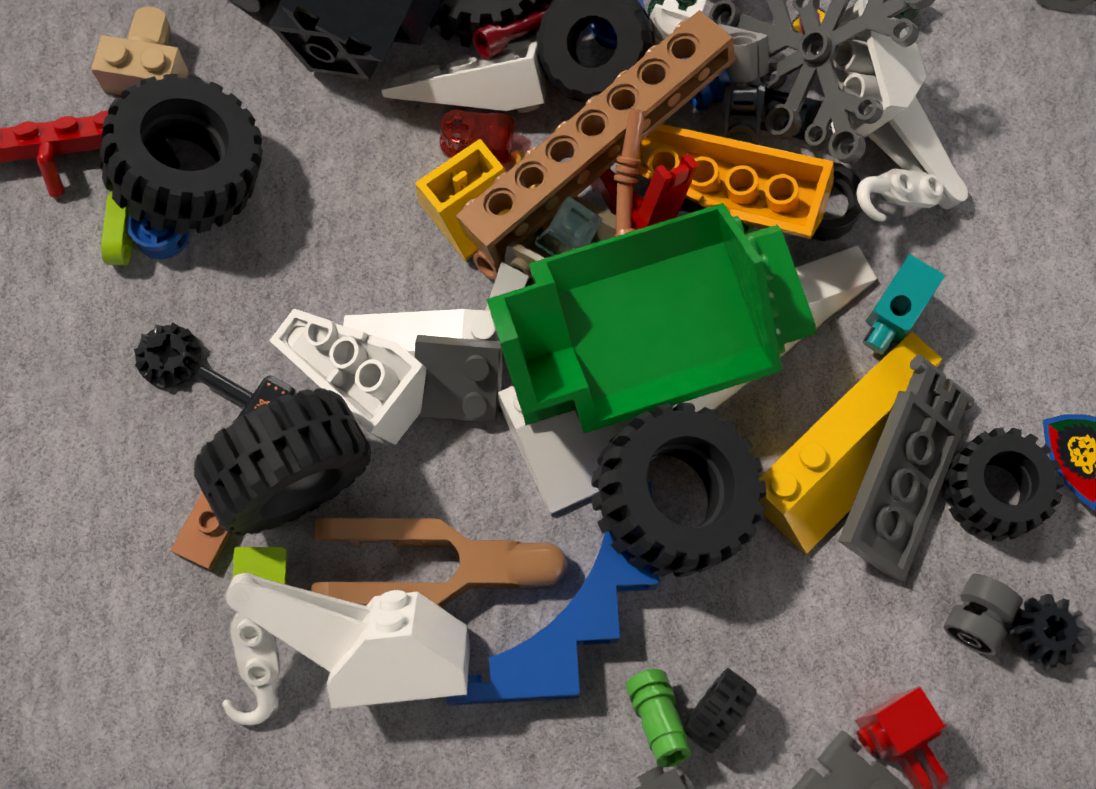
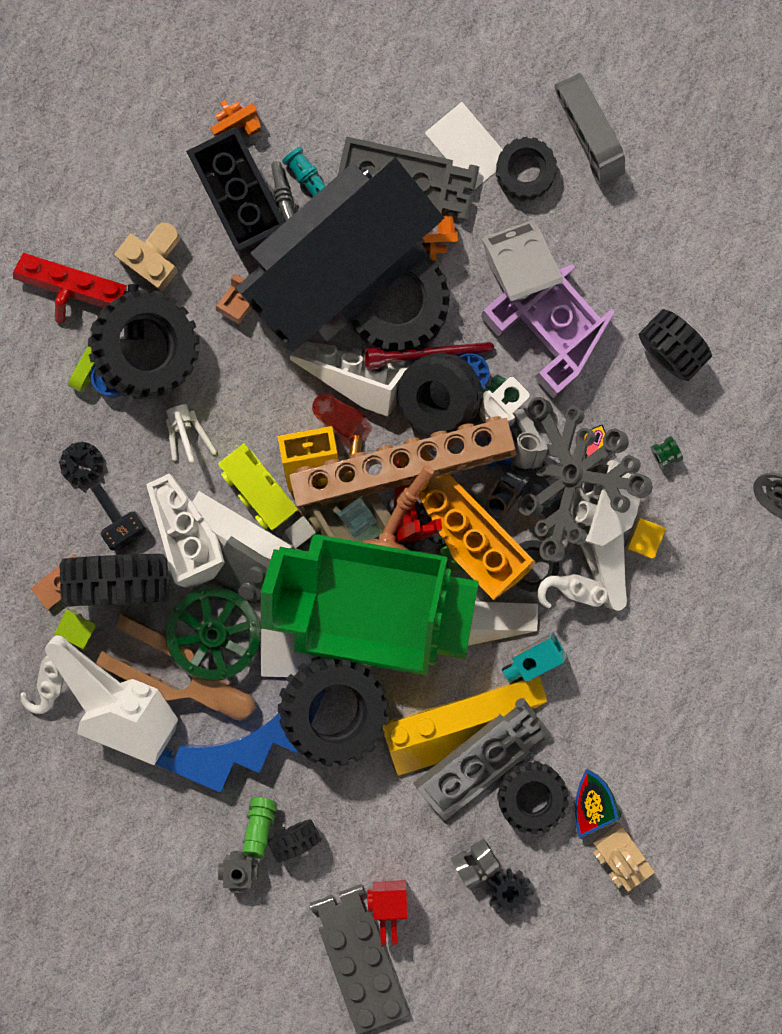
camera: 30 degrees right, 15 degrees up
none -> white plant [165,404,217,463]
none -> dark green wheel [165,587,260,681]
none -> nougat bracket [216,274,251,324]
none -> neon yellow wedge [218,443,299,531]
none -> yellow panel [625,518,666,558]

